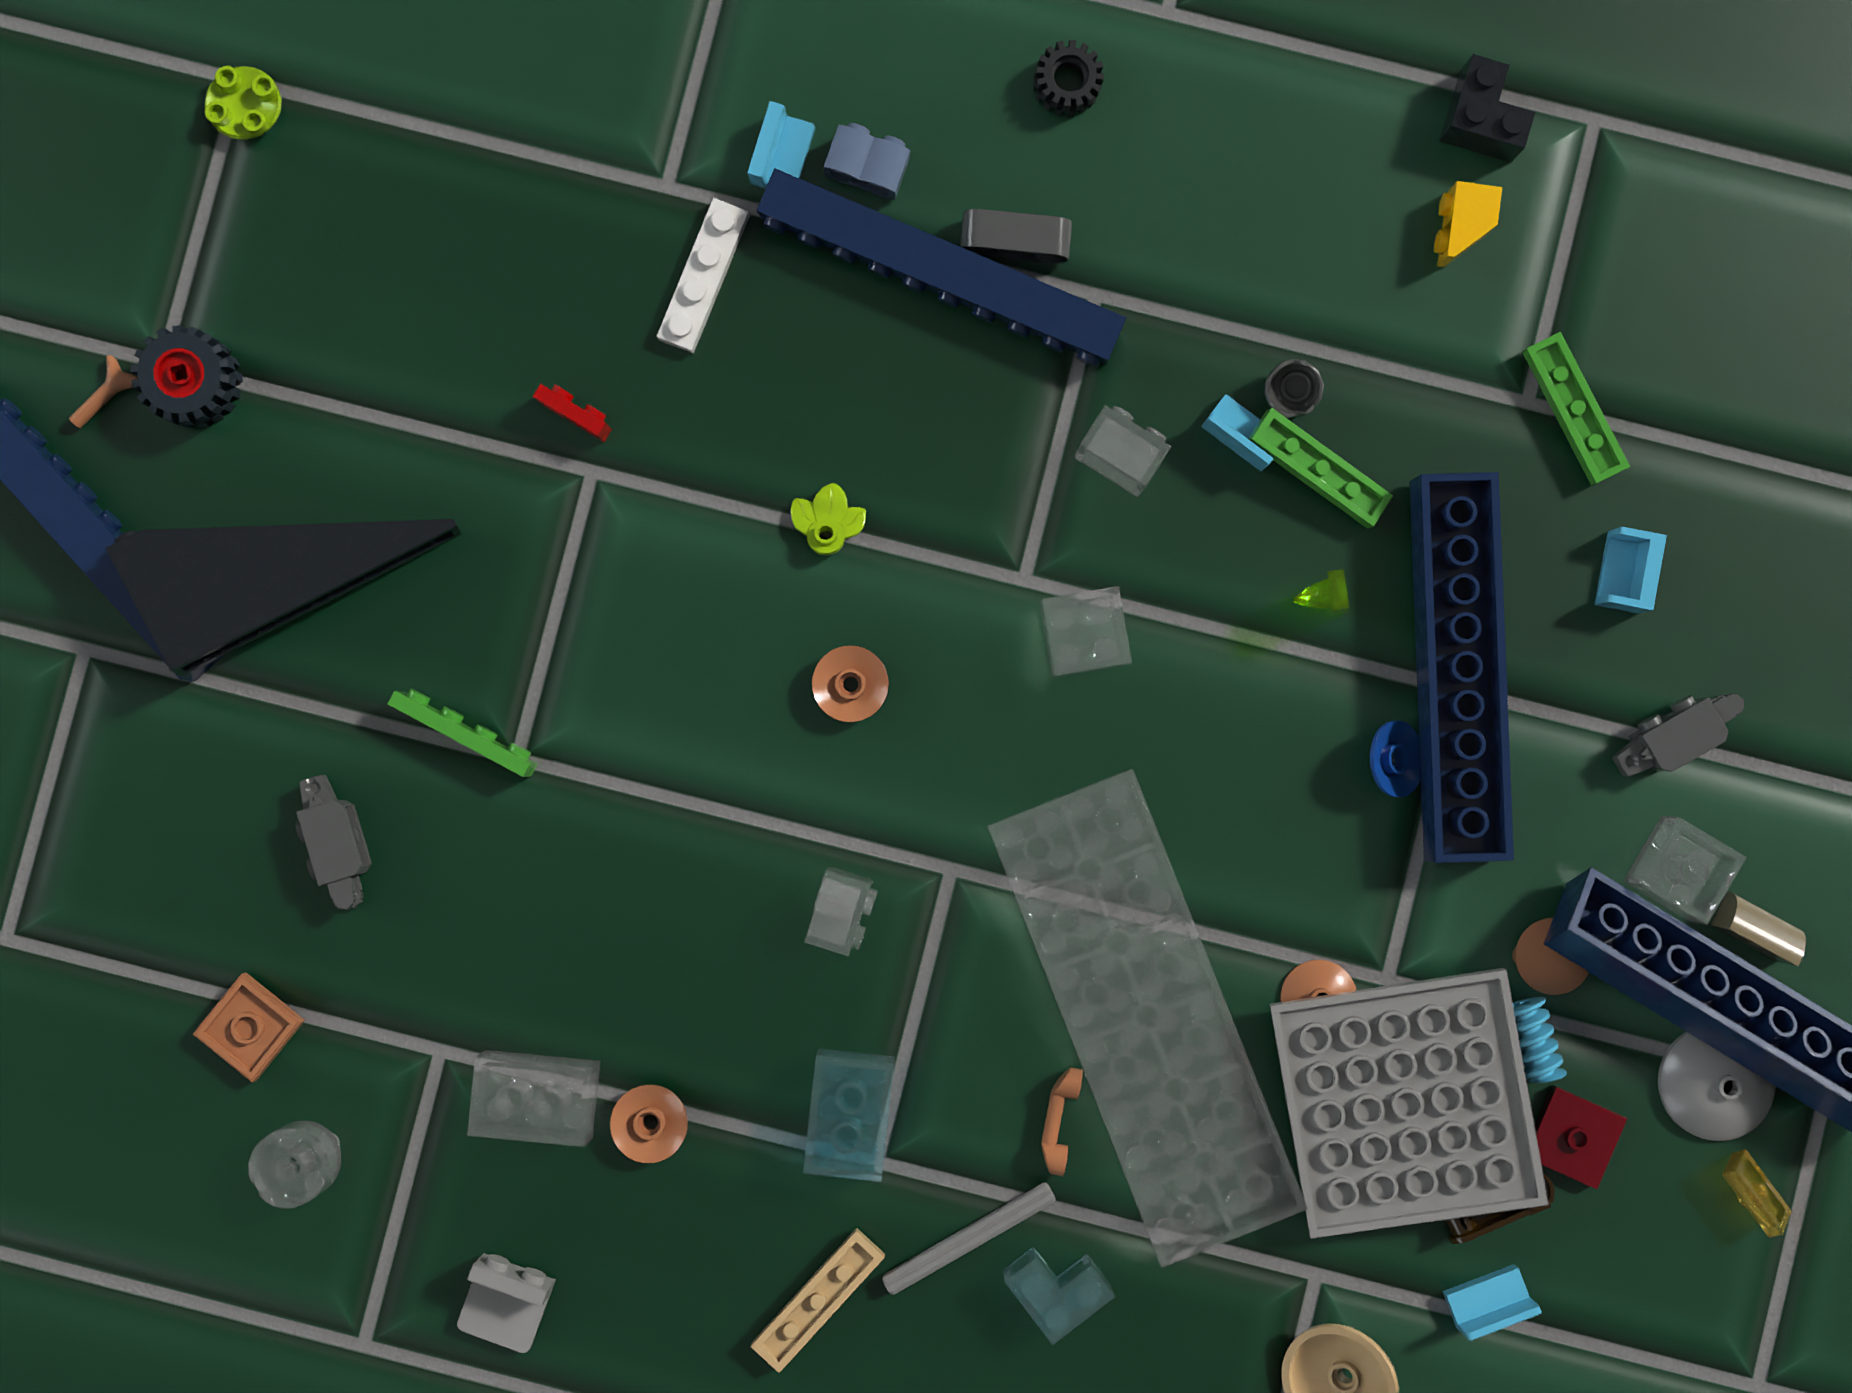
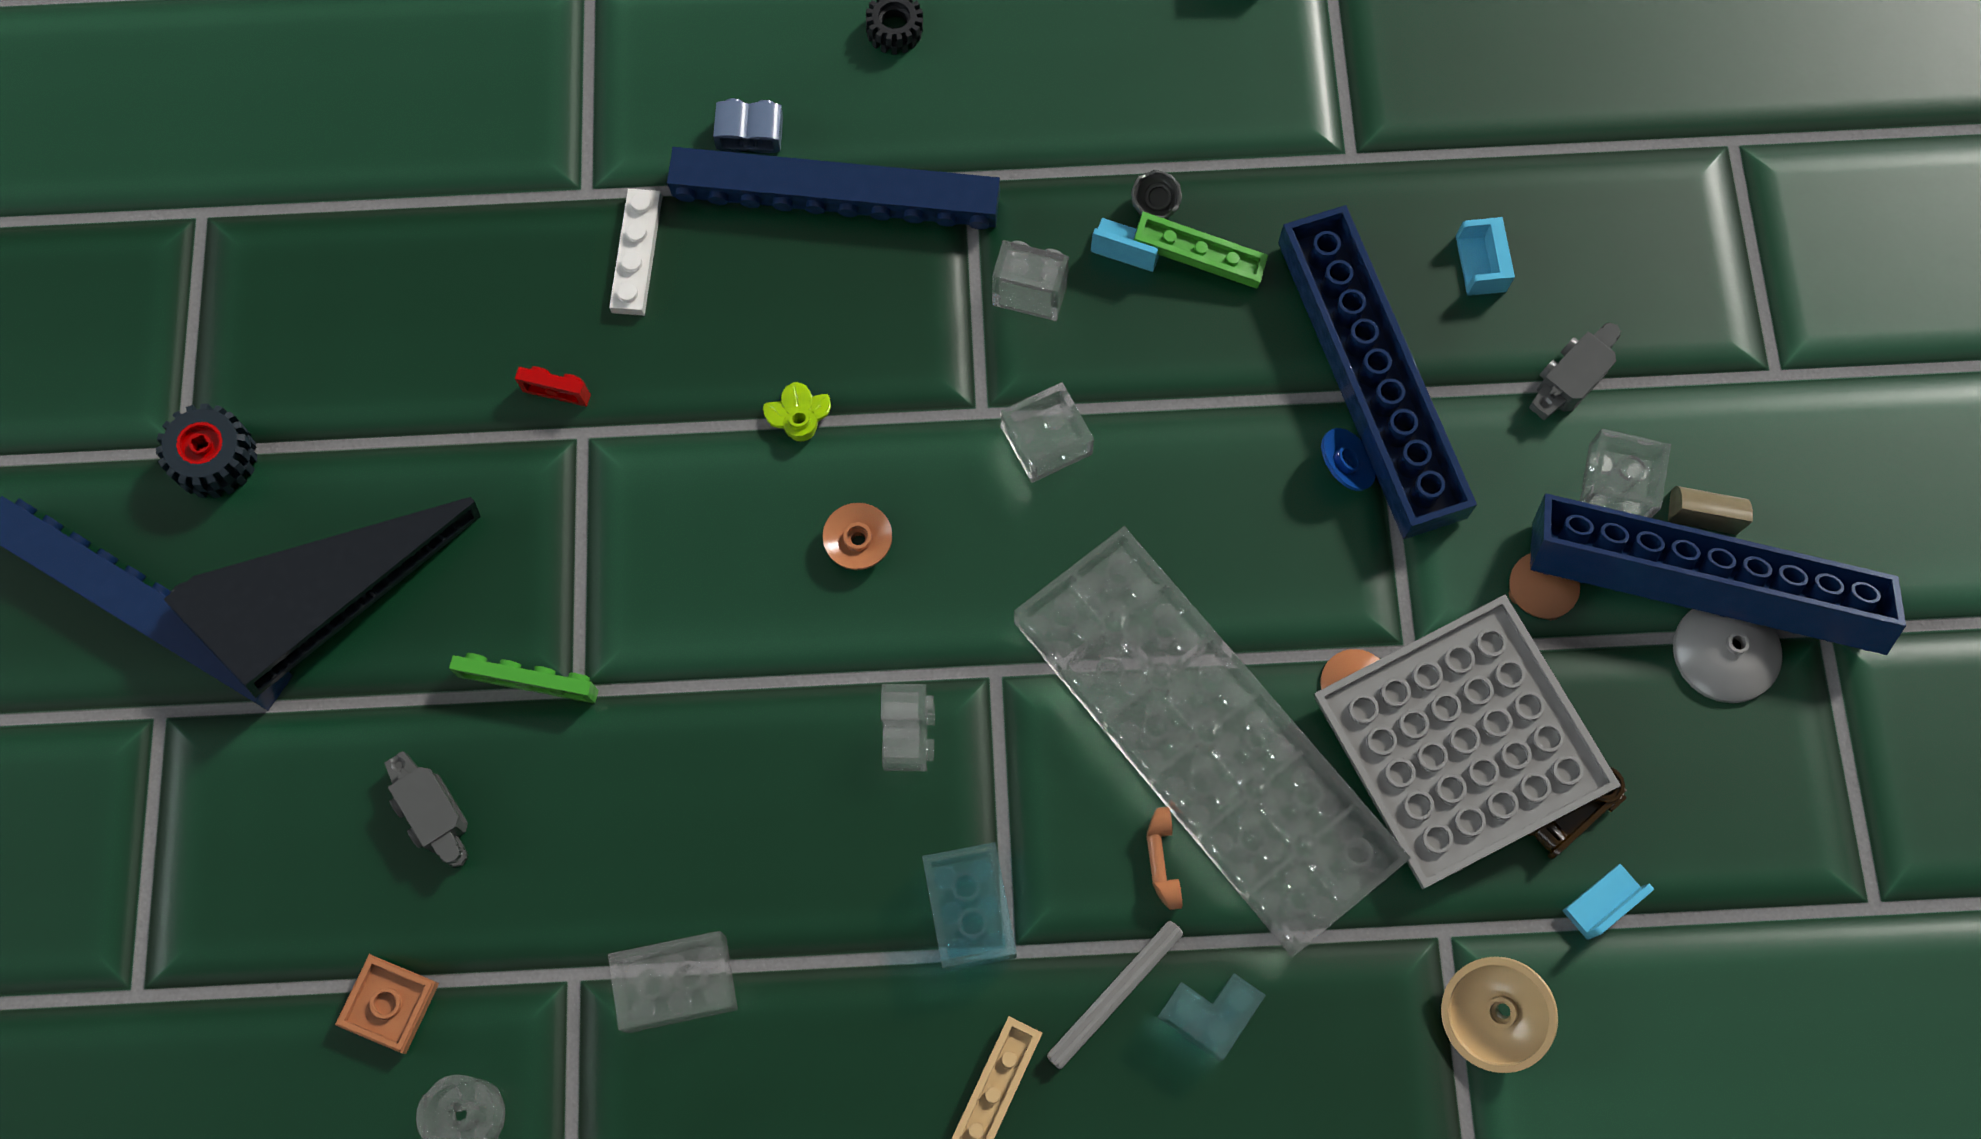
camera: 15 degrees left, 15 degrees down
nougat piece [69,355,138,428] -> none
lime dish [205,66,282,139] -> none
nougat dish [610,1085,688,1163] -> none
medium azure panel [747,101,815,189] -> none
dark grey beam [960,209,1072,264] -> none
clear neon green tile [1293,569,1350,614] -> none
yellow slope [1434,181,1502,267] -> none
medium azure piece [1512,997,1567,1083] -> none
bright green plate [1522,332,1630,486] -> none
dark red plate [1534,1085,1628,1189] -> none
clear yellow plate [1722,1149,1792,1238] -> none

